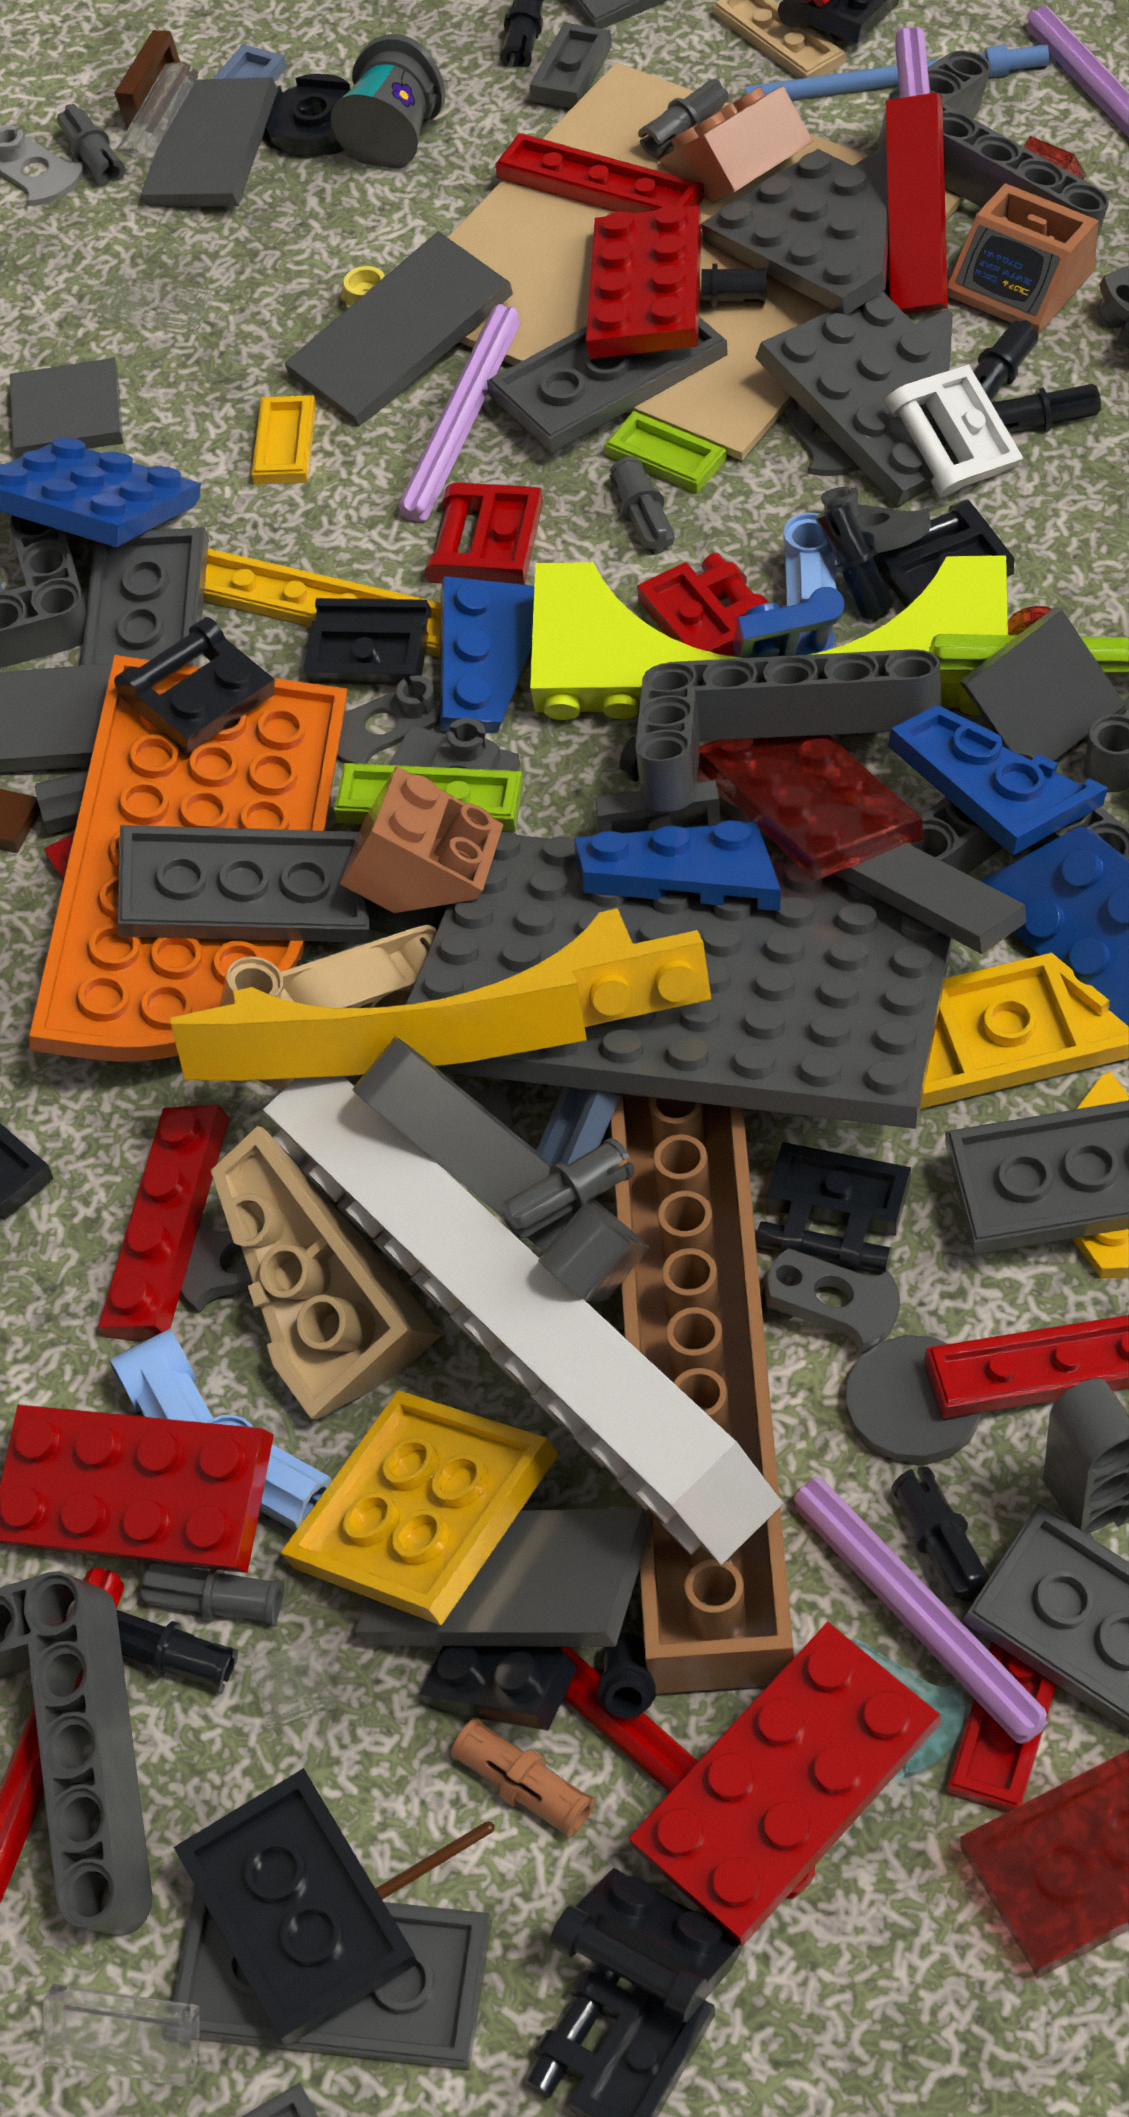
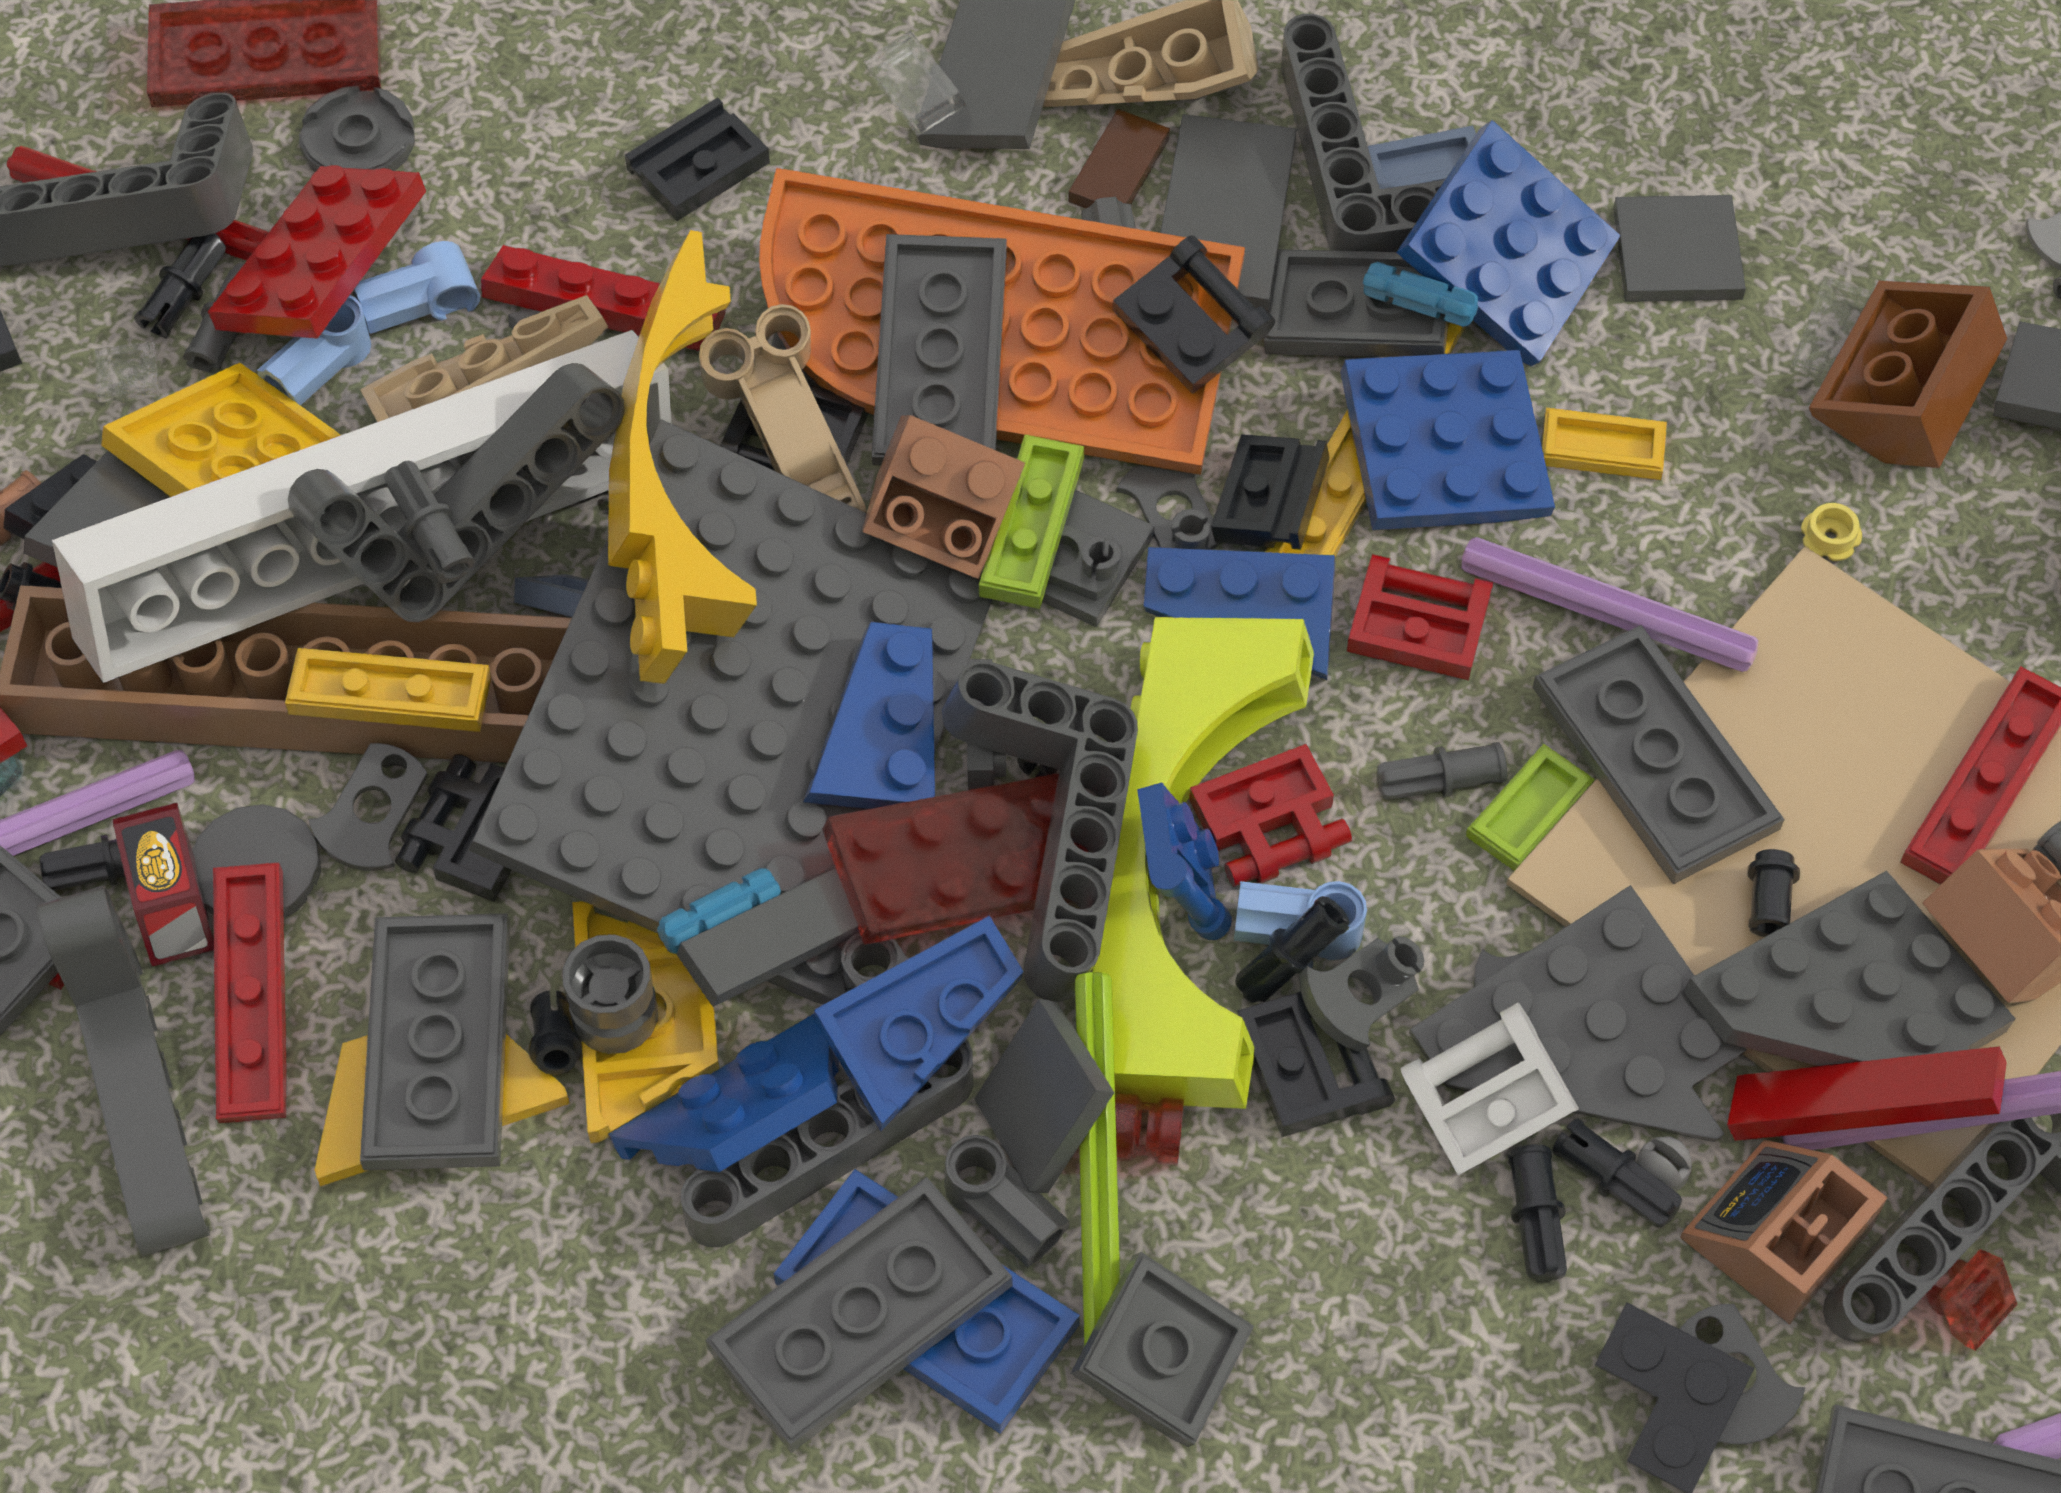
camera: 90 degrees right, 5 degrees up
dark grey tile [285,231,513,427] -> none
red plate [586,205,702,359] -> none
none -> slope [113,802,214,967]
none -> yellow tile [285,648,492,732]
none -> black pin [528,991,582,1075]
none -> dark grey wheel [563,934,658,1054]
none -> dark azure axle [657,868,781,954]
none -> blue plate [1340,350,1555,530]
none -> dark azure axle [1363,262,1478,327]
none -> light grey hinge [1636,1136,1692,1191]
none -> dark orange slope [1809,280,2007,468]

